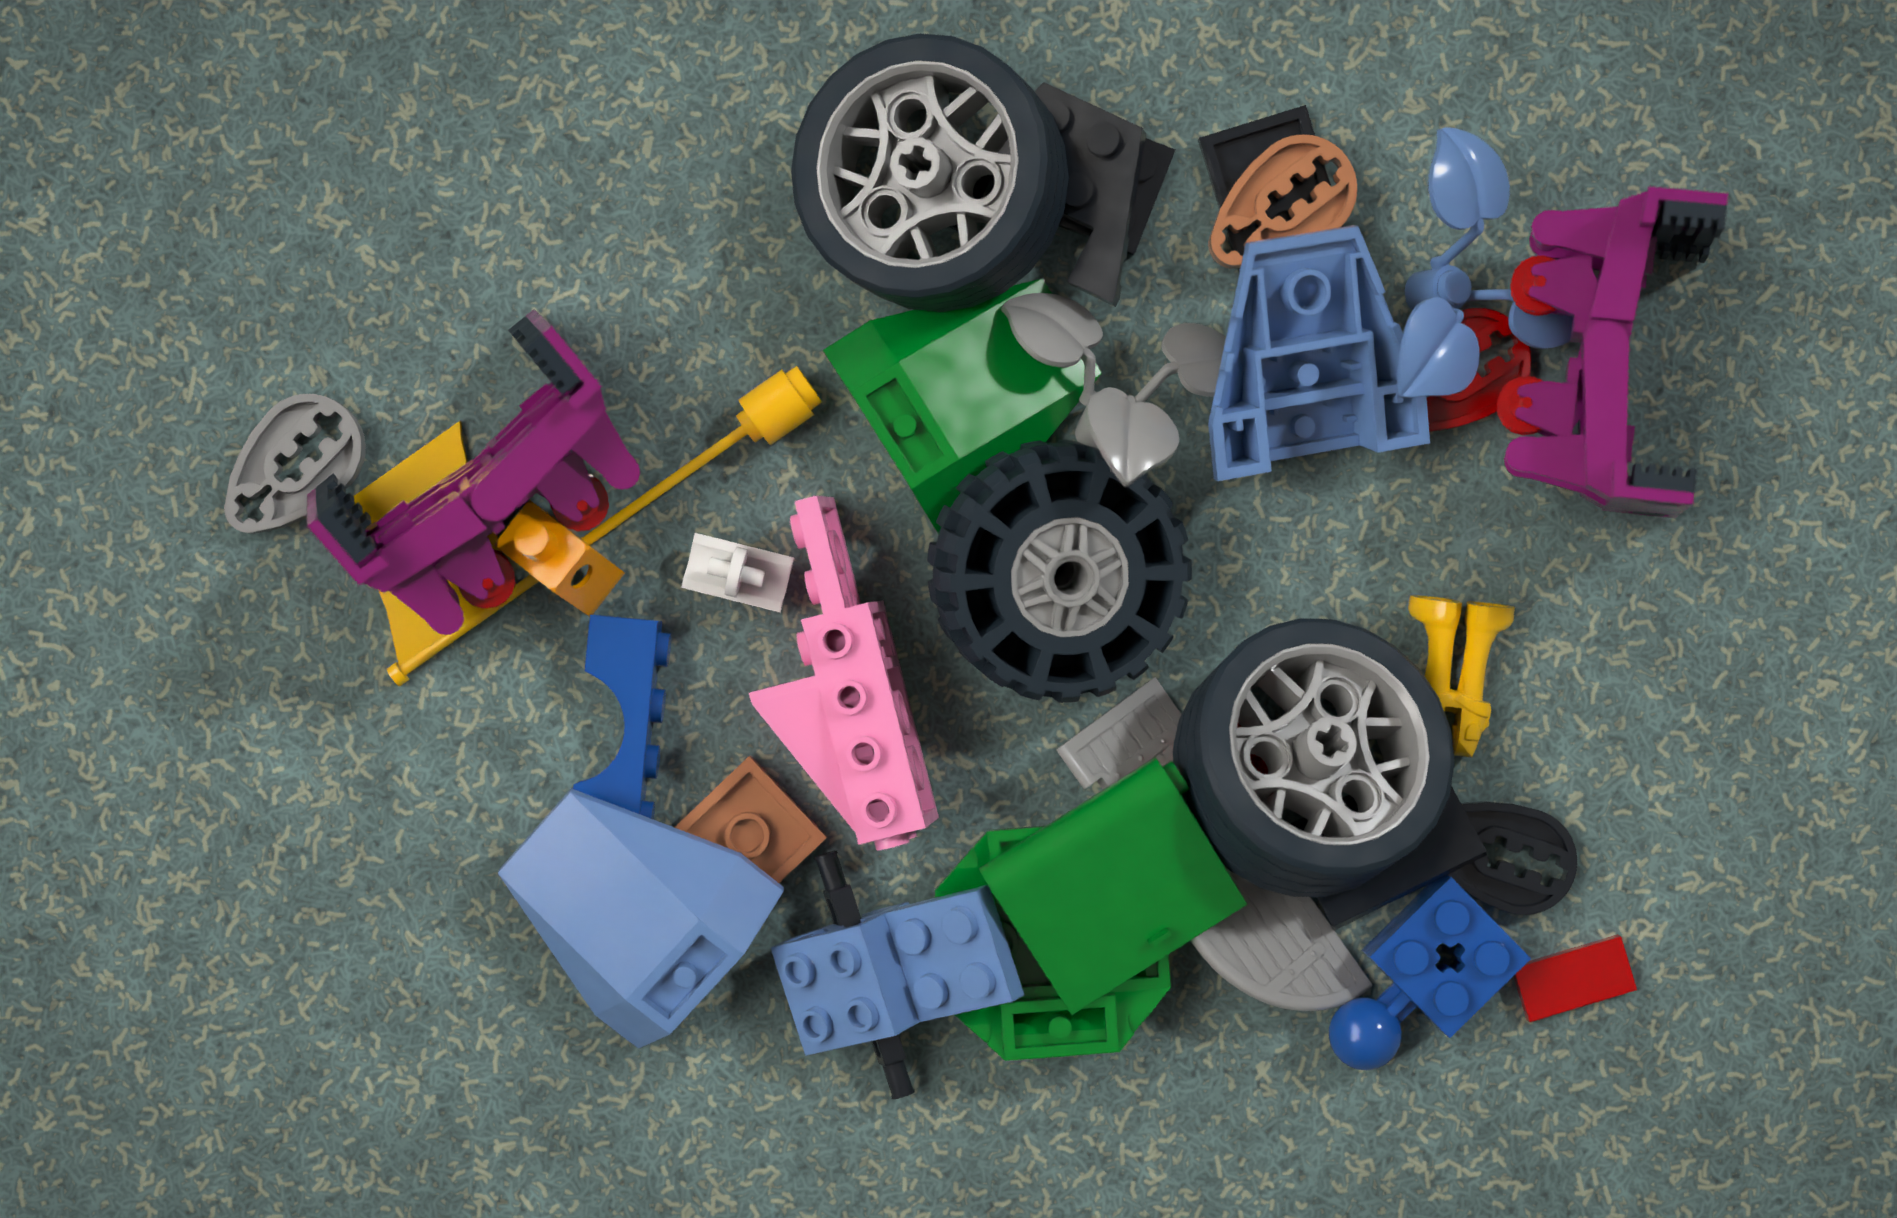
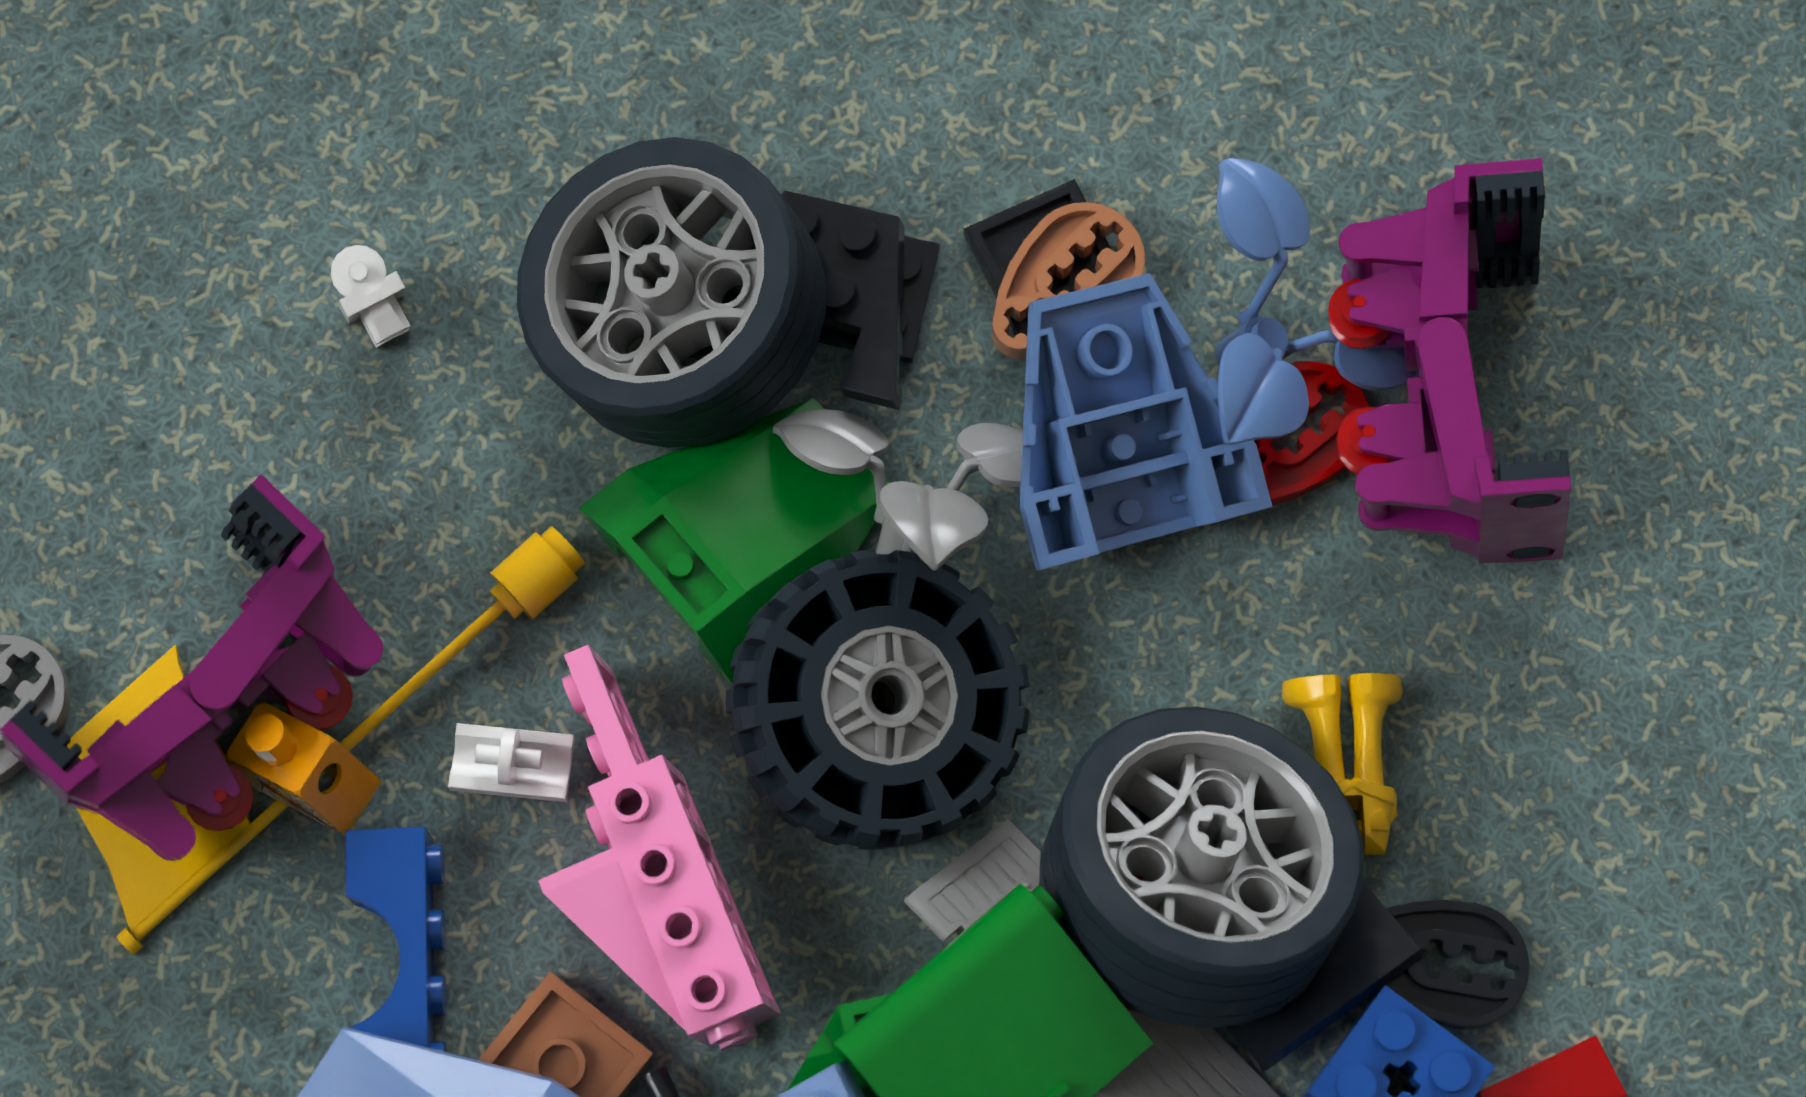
camera: 10 degrees left, 15 degrees down
none -> white hips [331,245,411,348]

